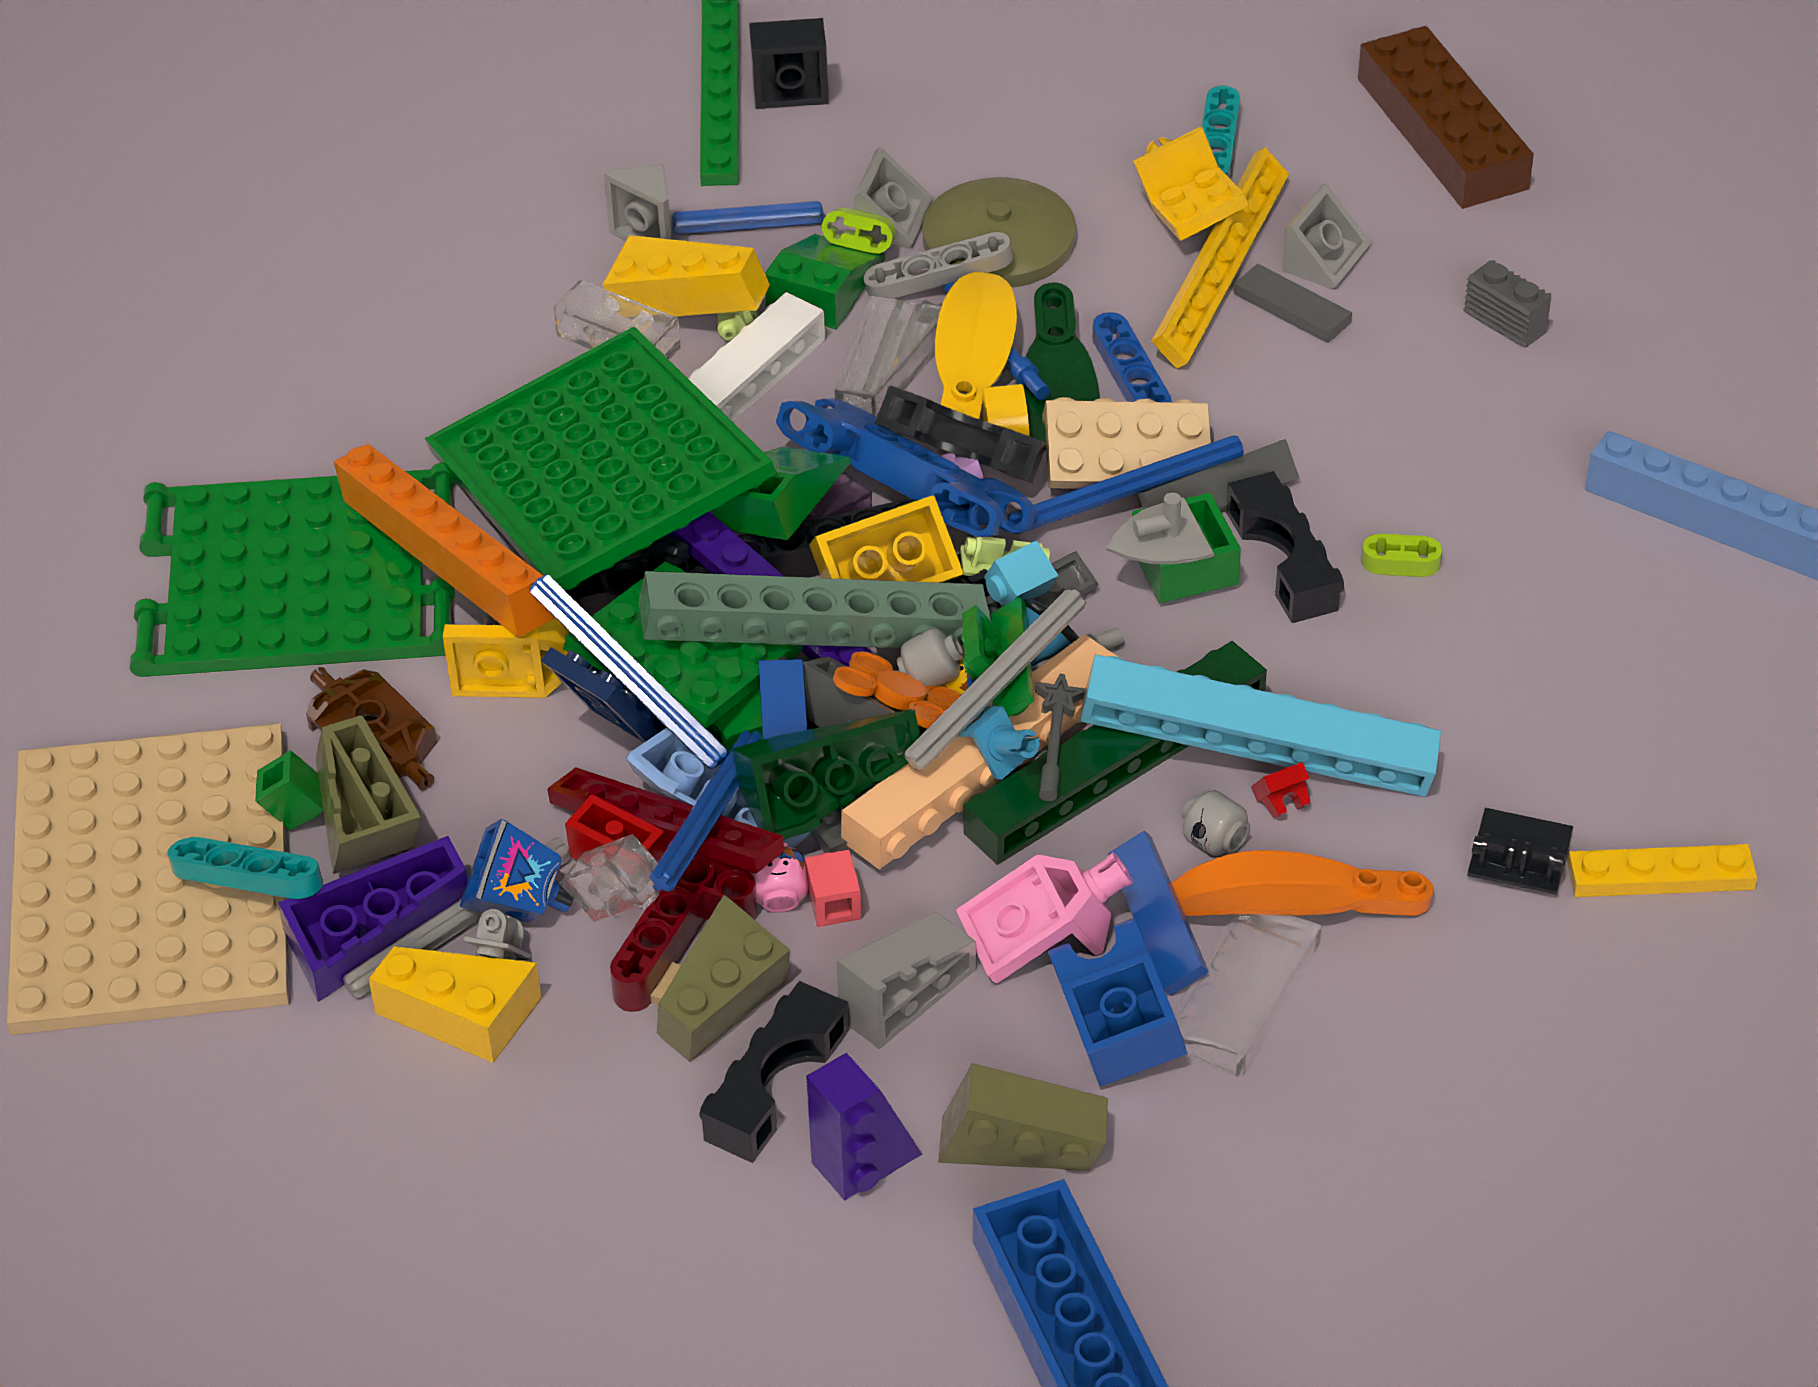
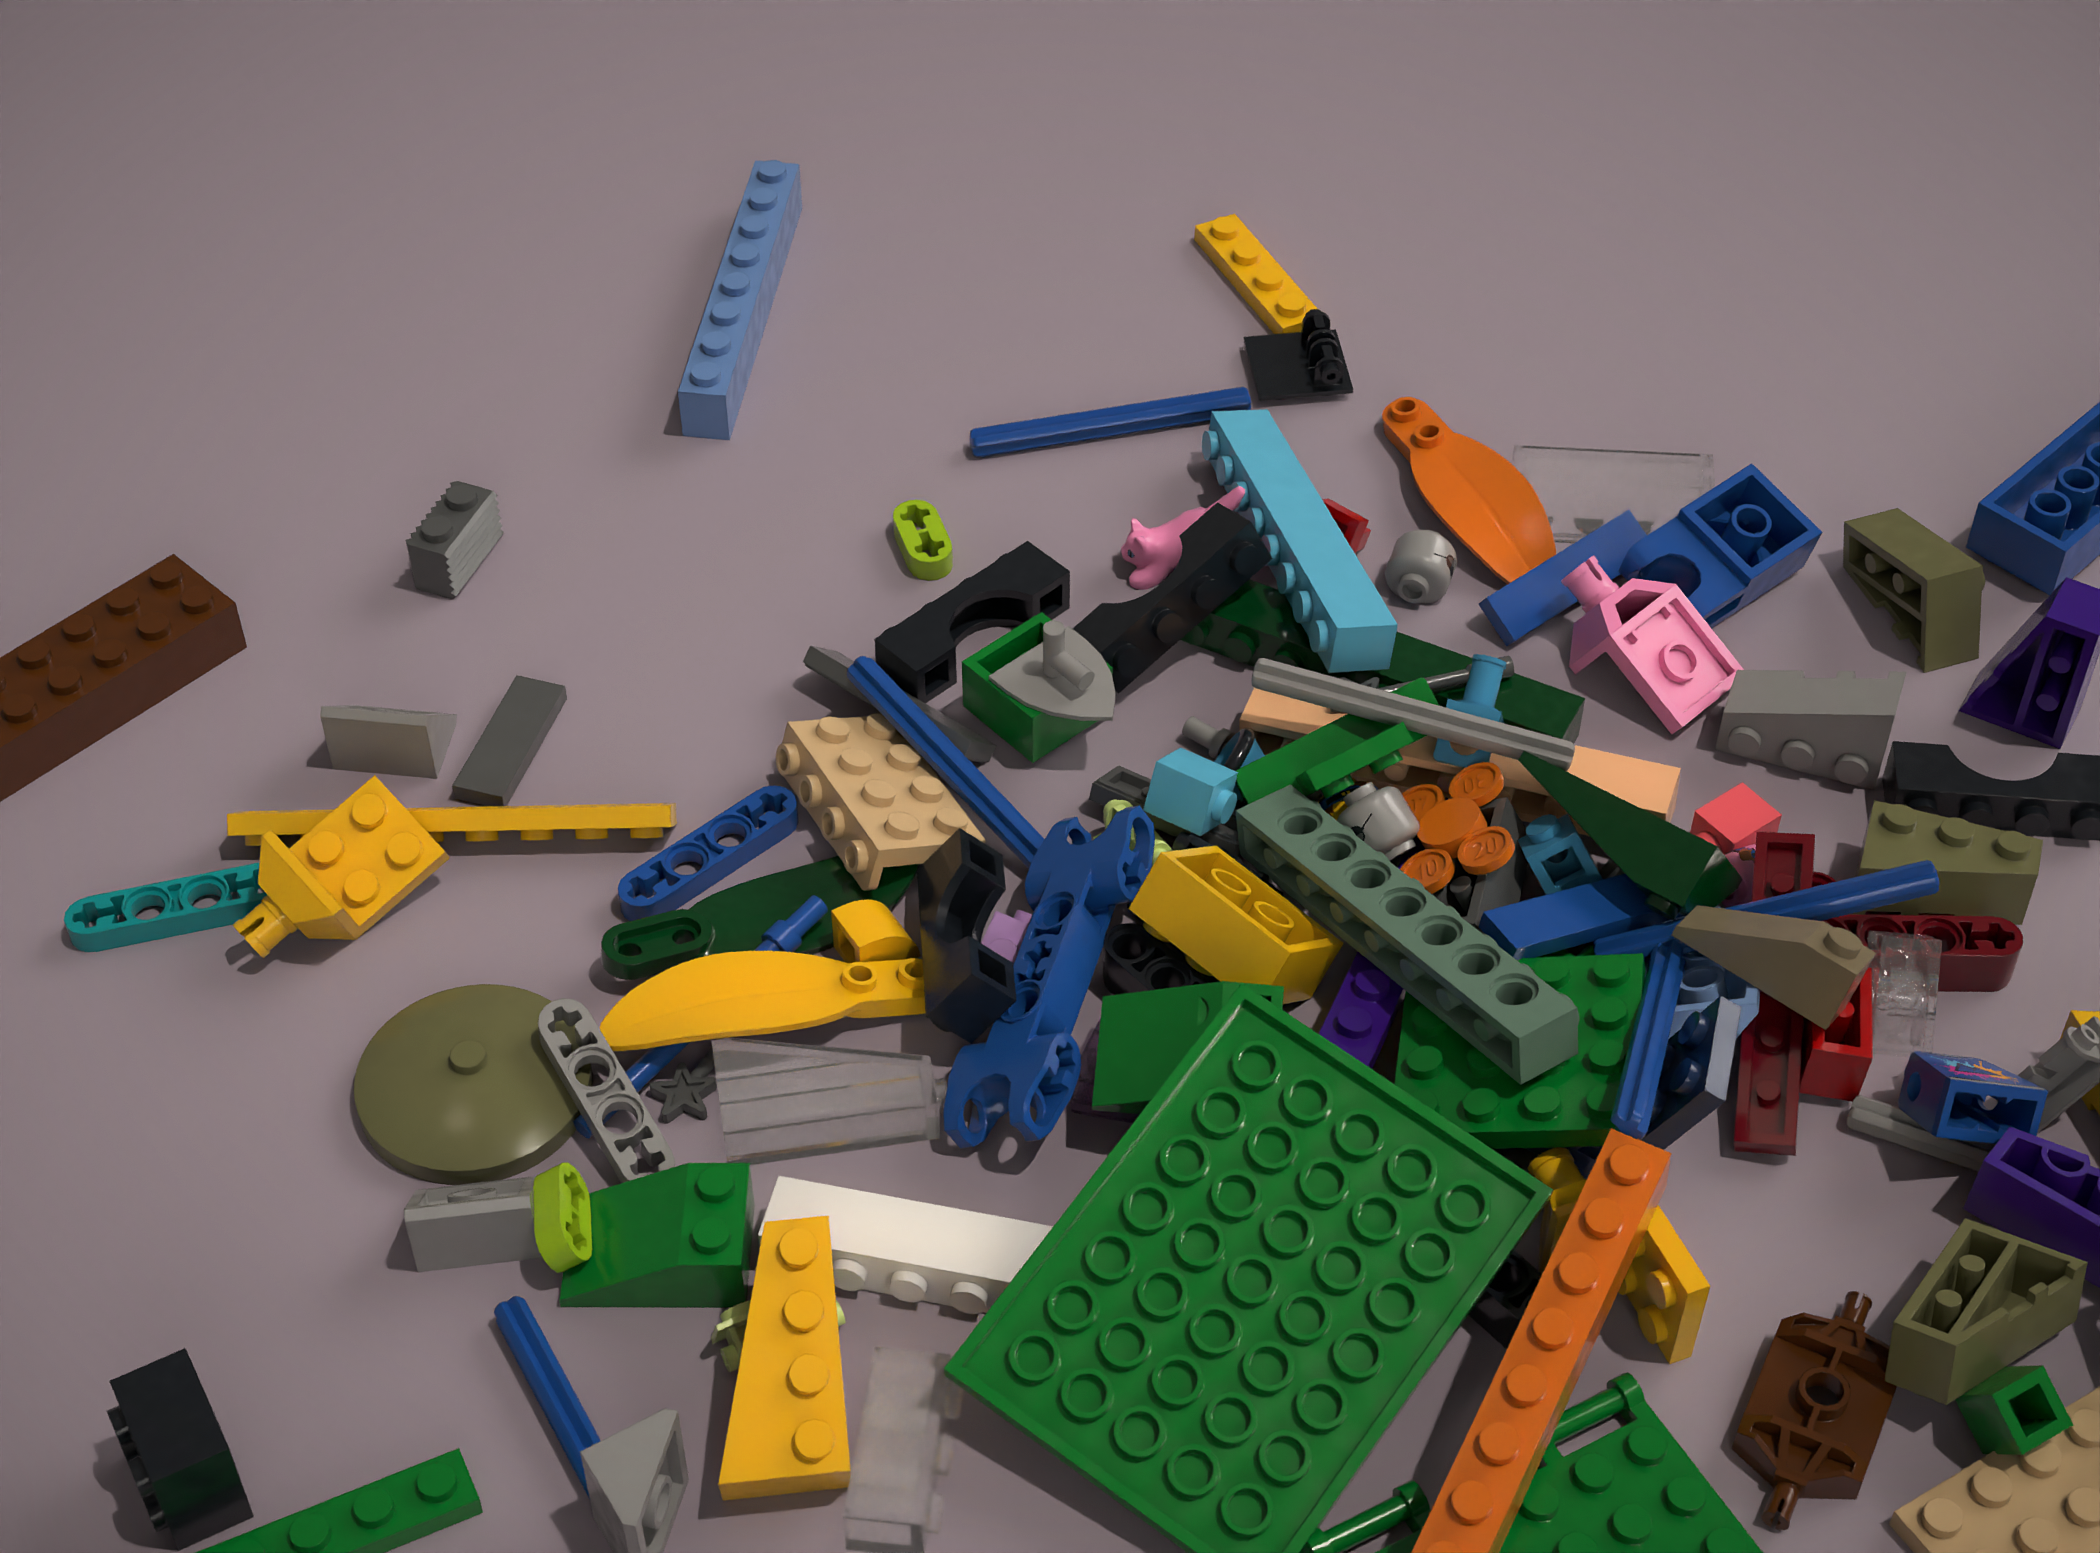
camera: 115 degrees left, 0 degrees up
none -> blue axle [969,387,1251,457]
none -> black arch [1073,502,1273,694]
none -> bright pink animal [1120,486,1245,590]
none -> dark tan slope [1671,905,1876,1030]

